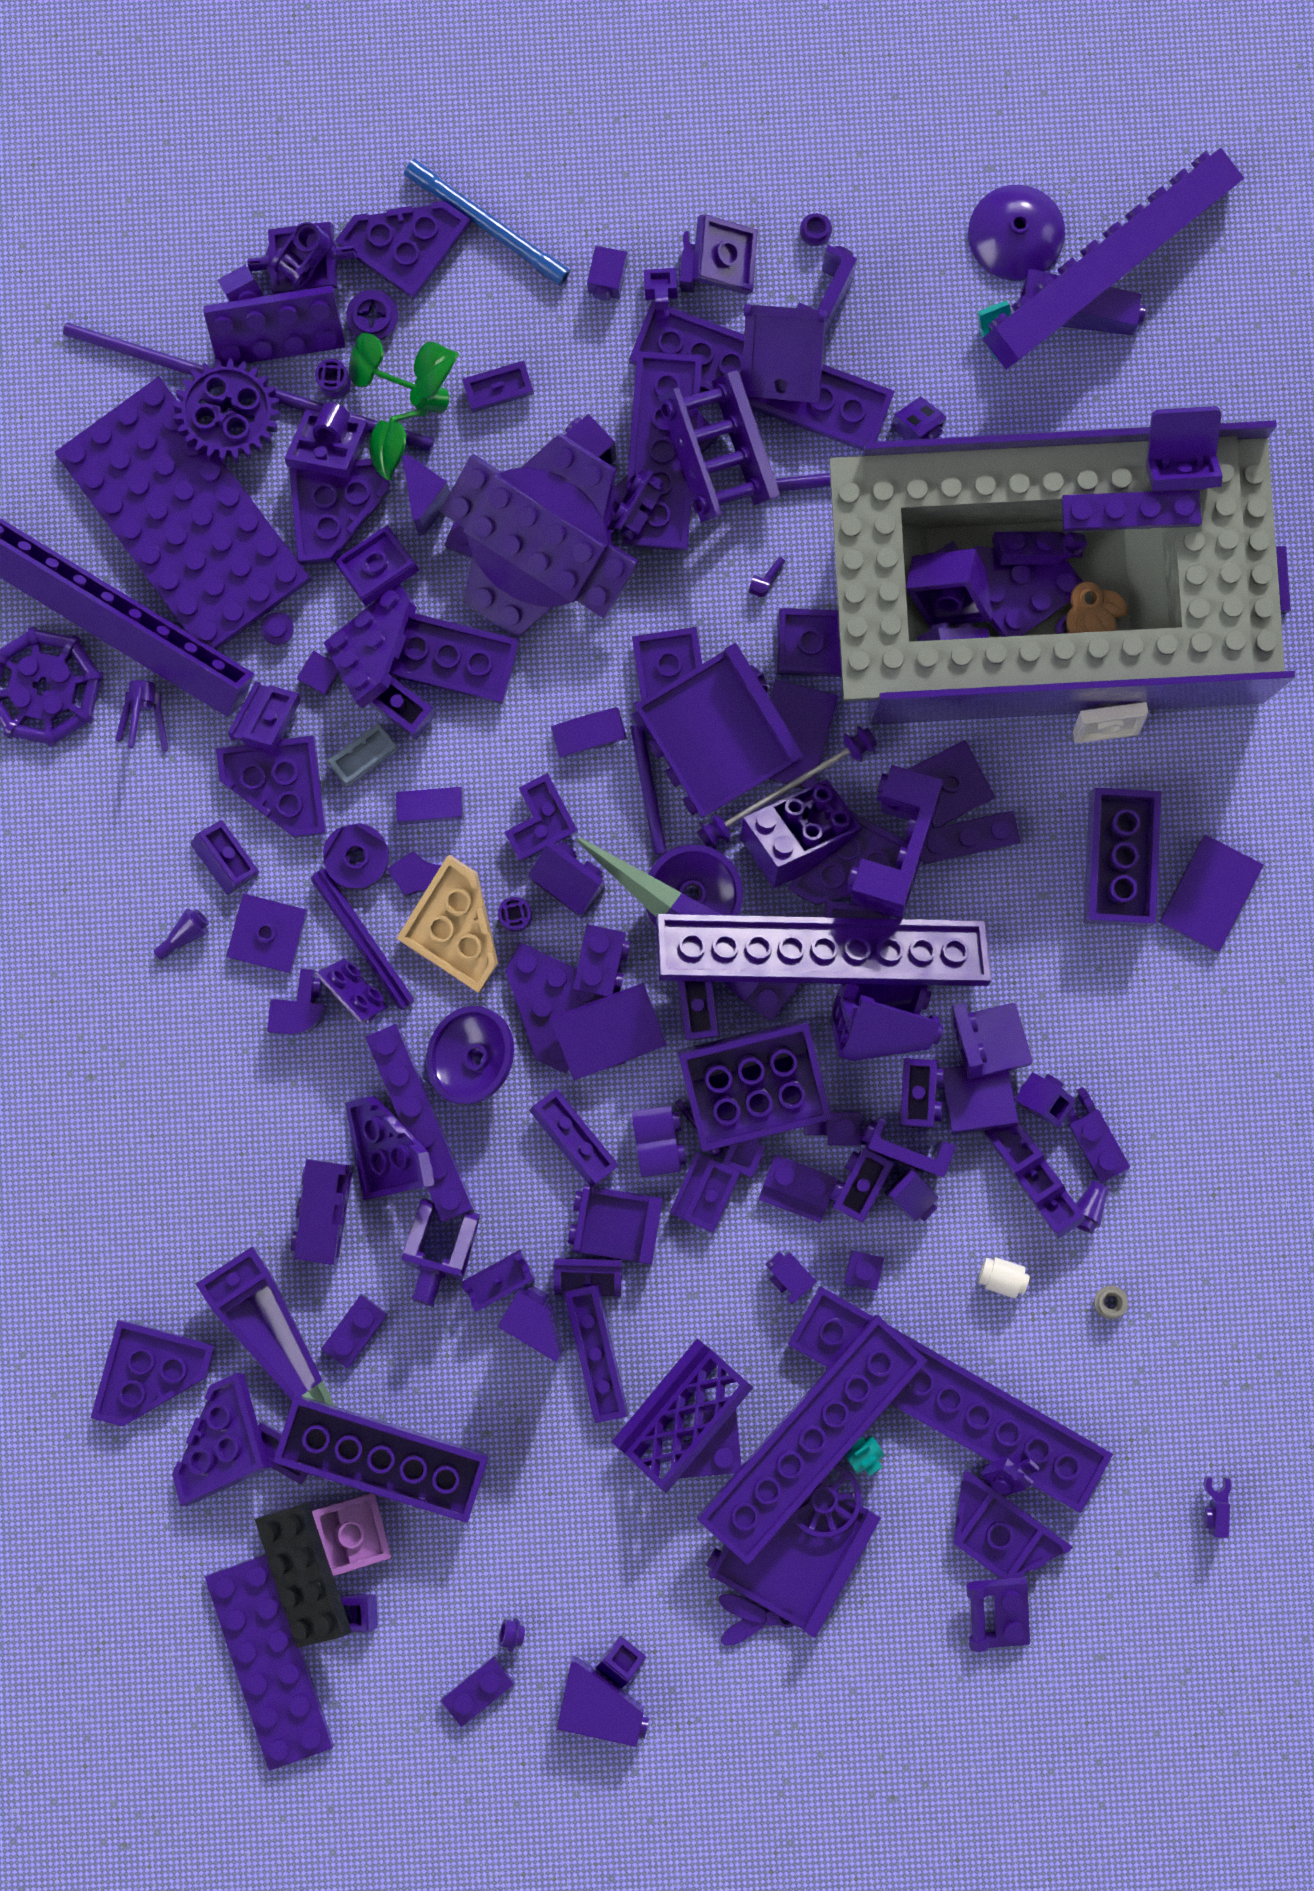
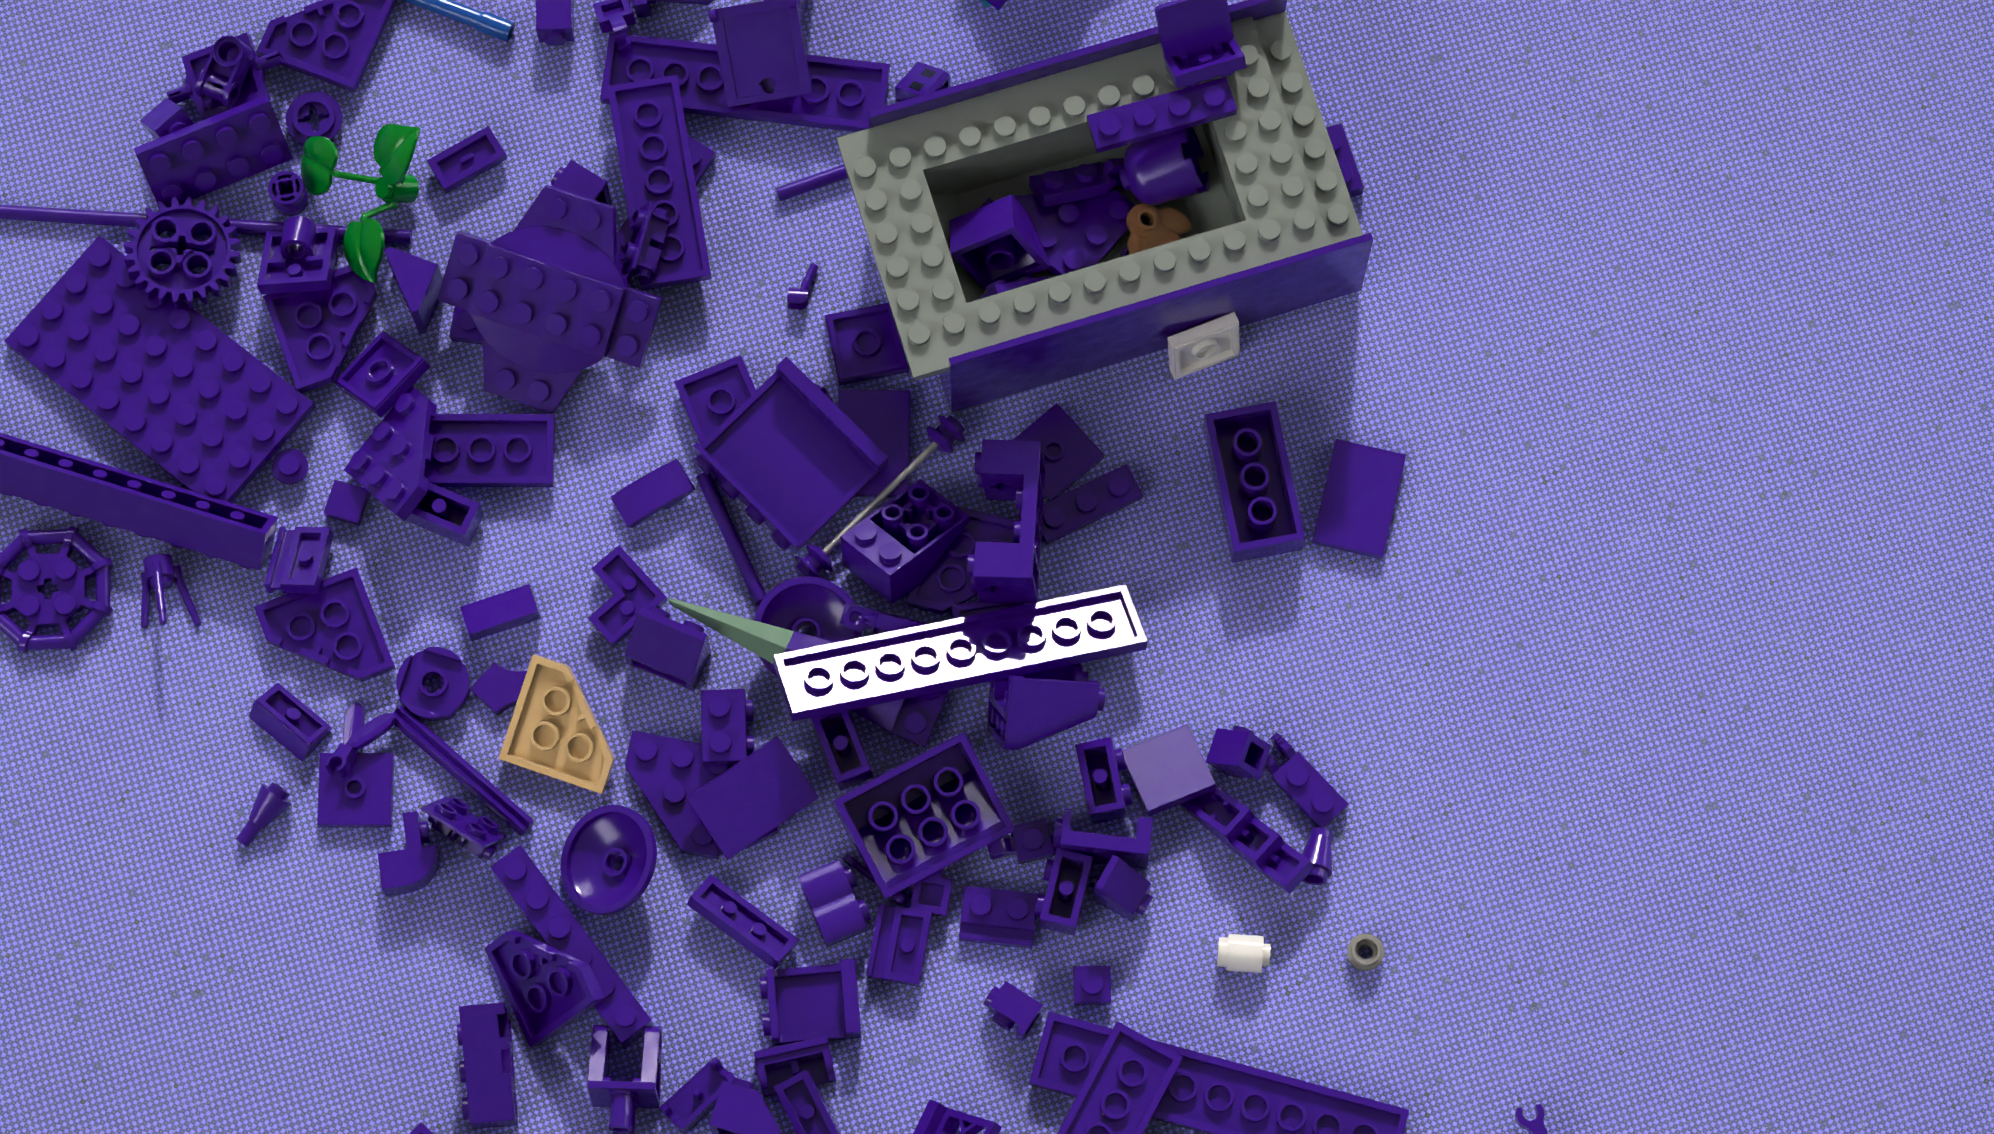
camera: 20 degrees left, 10 degrees down
sand blue plate [327,722,400,788] -> none
dark purple wheel [498,897,532,932] -> none
dark purple fence [658,370,781,523] -> none
dark purple bracket [951,1003,1033,1080] -> none
none -> dark purple piece [325,702,396,779]
none -> dark purple hinge [840,603,929,634]
none -> dark purple cylinder [1119,127,1210,205]

